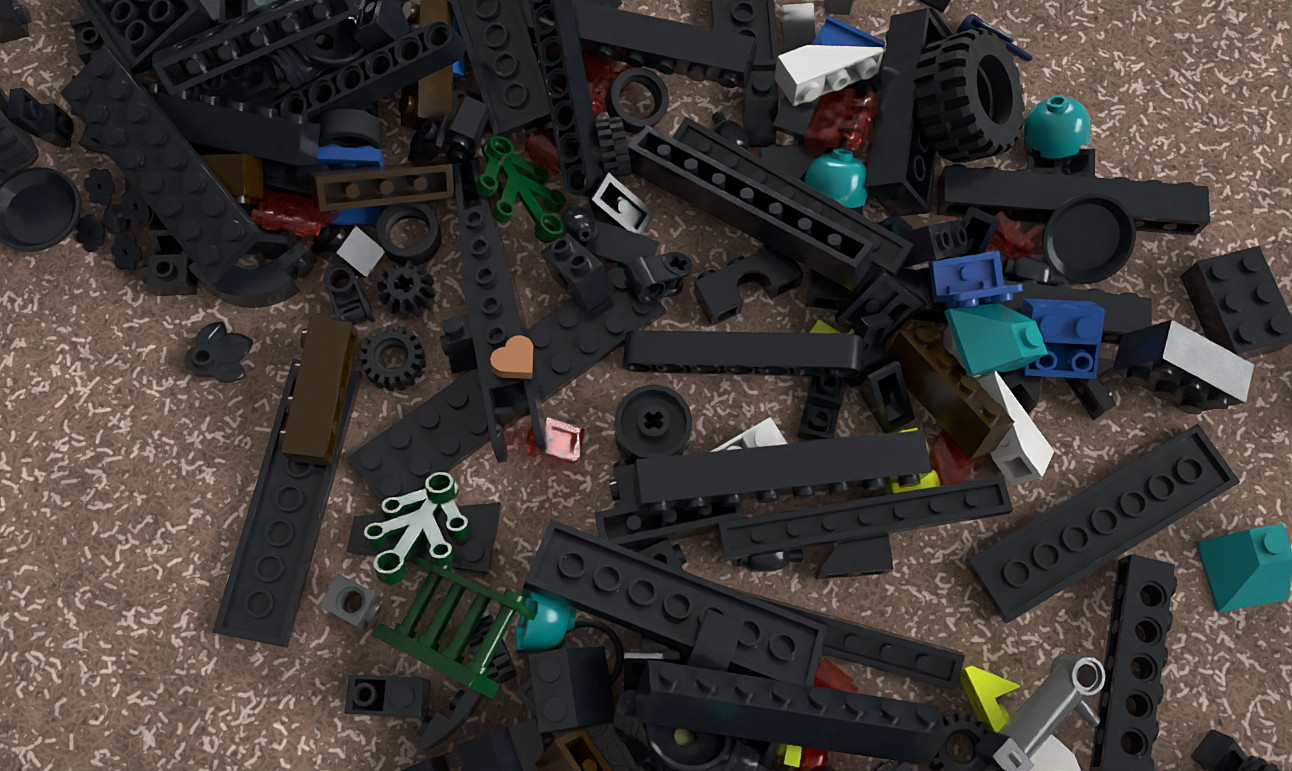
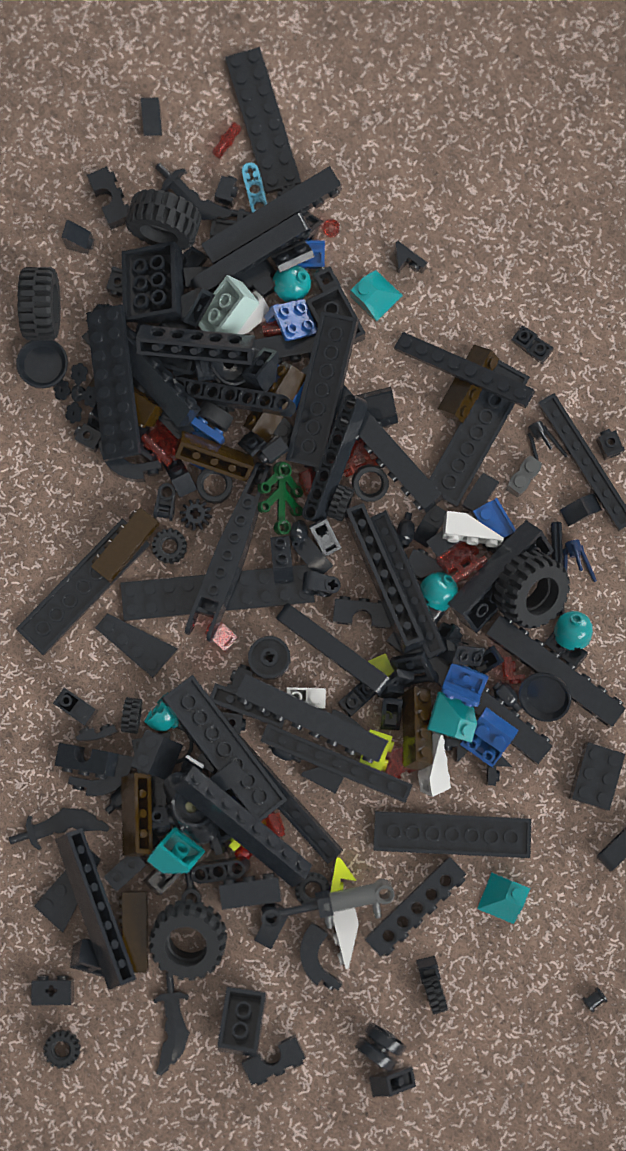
camera: 35 degrees right, 10 degrees up
black slope [7,88,74,148] -> none
black plate [185,322,253,383] -> none
dark grey brick [319,574,382,630] -> none
plant [364,472,469,585] -> none
dark green fence [373,557,537,699] -> none
black brick [440,313,477,374] -> none
nougat tile [490,335,533,379] -> none
black brick [1113,320,1254,415] -> none

